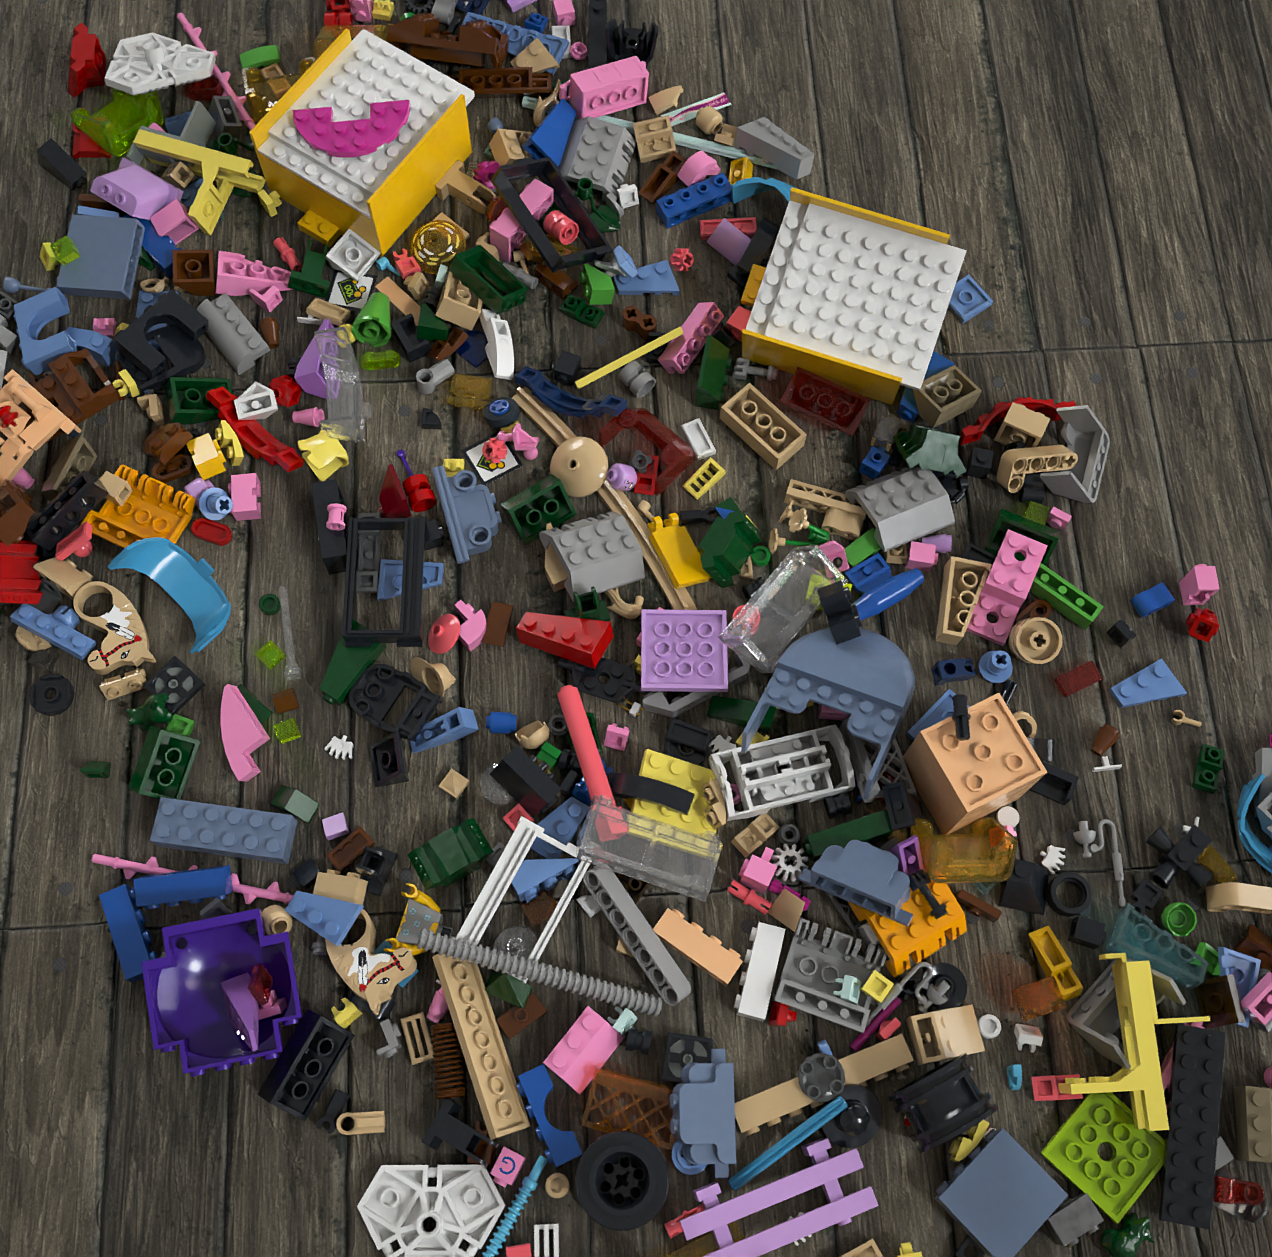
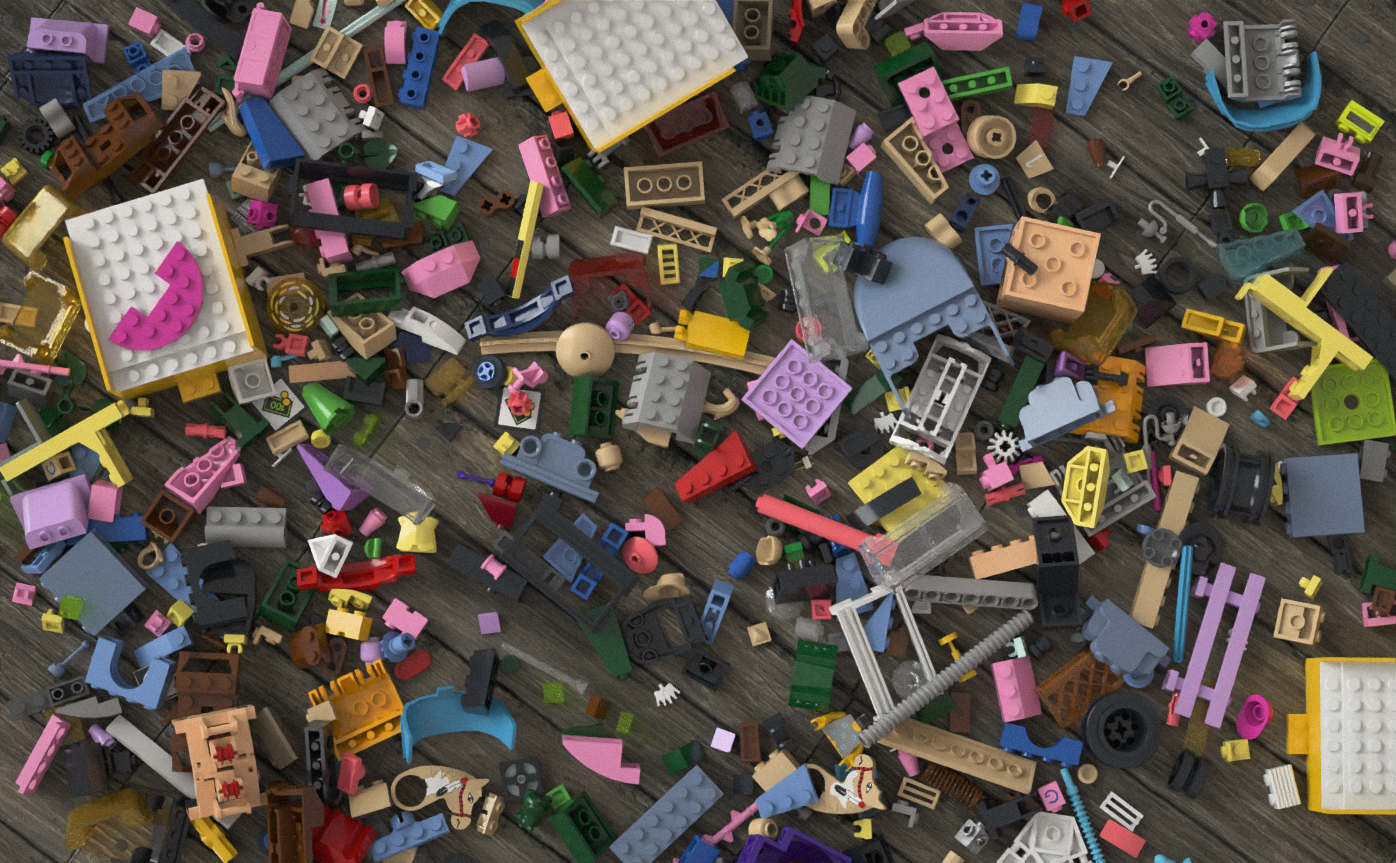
camera: 45 degrees left, 15 degrees up
none -> bright pink tile [12,582,37,606]
none -> black bracket [109,603,145,637]
none -> white tile [245,266,272,291]
none -> coral plate [353,84,373,104]
none -> bright green plate [364,538,382,559]
none -> bright pink wedge [401,240,481,299]
none -> black slope [461,648,500,716]
none -> lavender slope [478,612,501,634]
none -> blue arch [570,523,629,601]
none -> tan head [595,442,623,472]
none -> tan fence [636,206,717,253]
none -> clear brick [794,616,824,641]
none -> bright pink wedge [924,12,1003,51]
none -> tan axle [924,213,962,250]
none -> yellow wheel [938,632,977,683]
none -> flat silver brick [954,819,990,855]
none -> light yellow slope [1014,83,1058,110]
none -> tan sticker [1016,140,1053,179]
none -> black bracket [1032,515,1083,631]
none -> light yellow wedge [1061,446,1110,528]
none -> bright pink slope [1144,342,1210,387]

